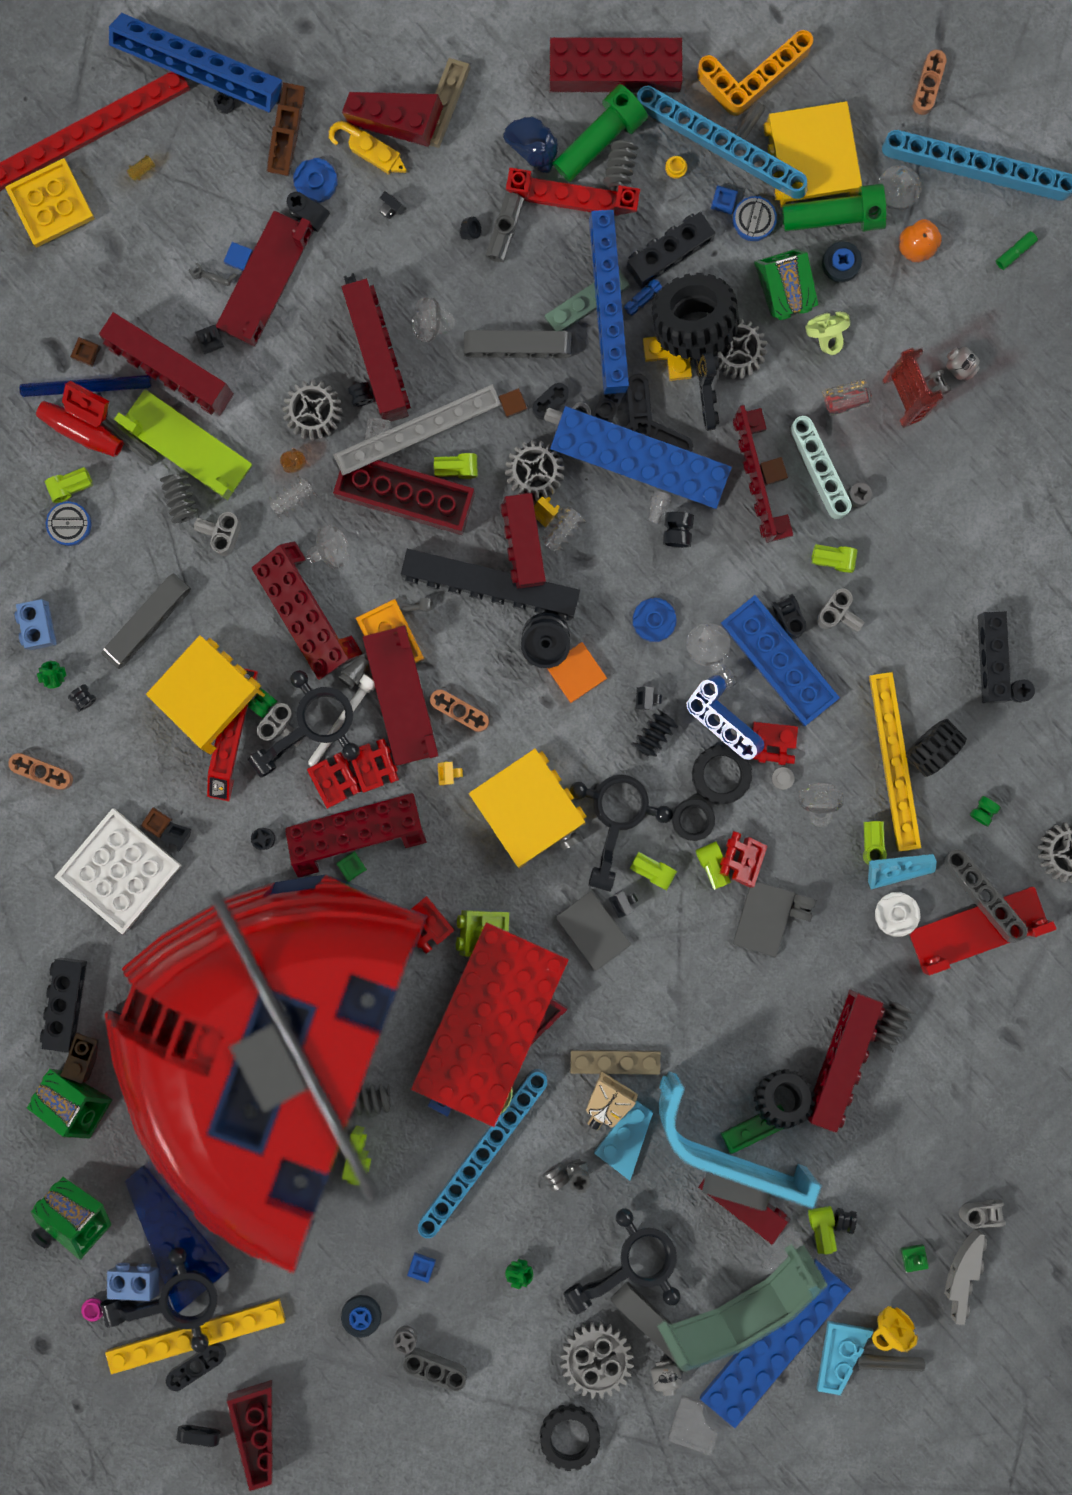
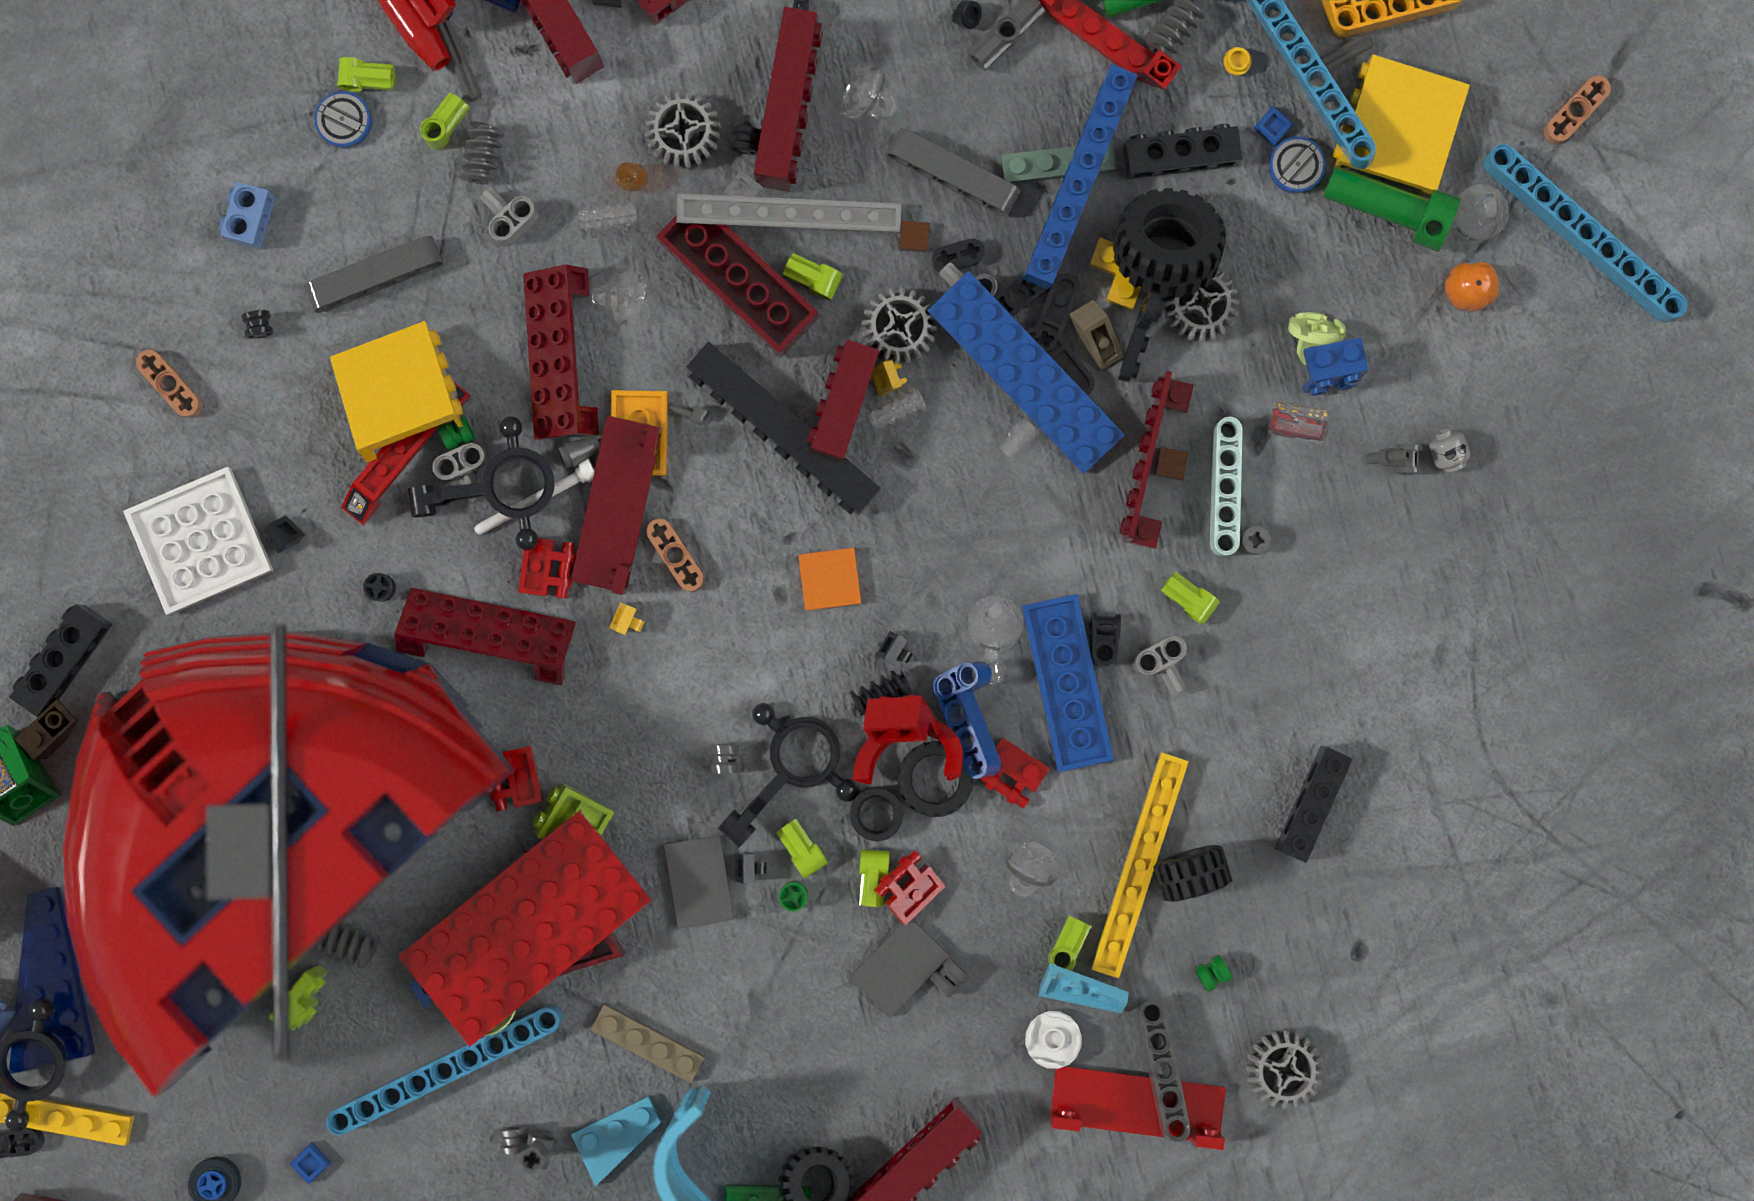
camera: 25 degrees right, 0 degrees up
green gear [37,661,66,689] -> none
lime bracket [114,390,252,500] -> none
reddish brown tile [141,807,173,838] -> none
red plate [307,752,361,809] -> none
green tile [336,851,367,882] -> none
yellow panel [468,749,587,869] -> none
black wheel [521,612,570,669] -> none
tan torso [586,1072,638,1130] -> none
blue axle [624,279,662,315] -> none
blue tile [633,598,677,642] -> none
black wheel [663,512,694,548] -> none
green slope [754,249,818,320] -> none
light grey plate [772,767,794,790] -> none
black wheel [822,241,862,283] -> none
dark grey piece [874,1001,916,1052] -> none
clear red fence [882,348,944,428] -> none
green piece [996,231,1038,270] -> none
black wheel [1011,679,1035,703] -> none
none -> lime piece [420,92,470,150]
none -> green wheel [779,881,808,912]
none -> red piece [852,695,963,784]
none -> dark tan slope [1069,300,1124,371]
none -> blue bracket [1302,337,1369,396]

